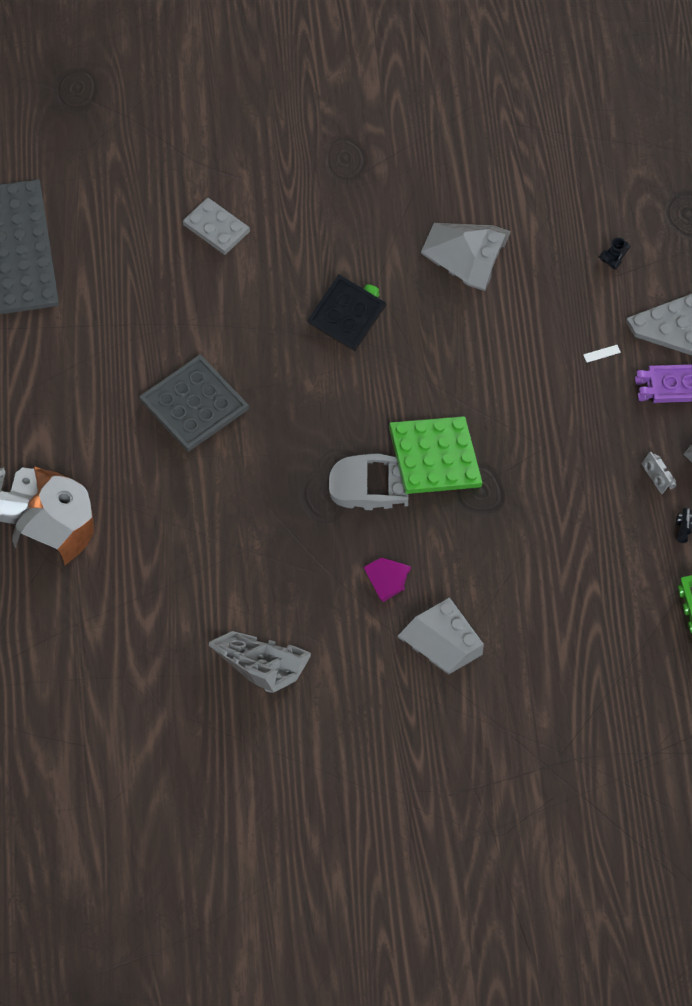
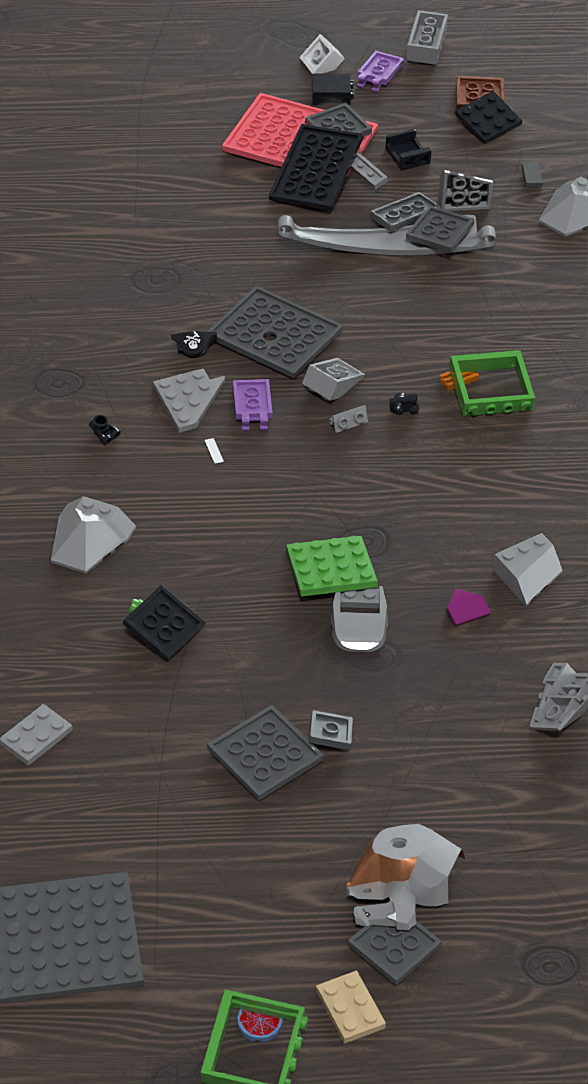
camera: 90 degrees left, 15 degrees down
none -> dark grey plate [309,710,353,750]

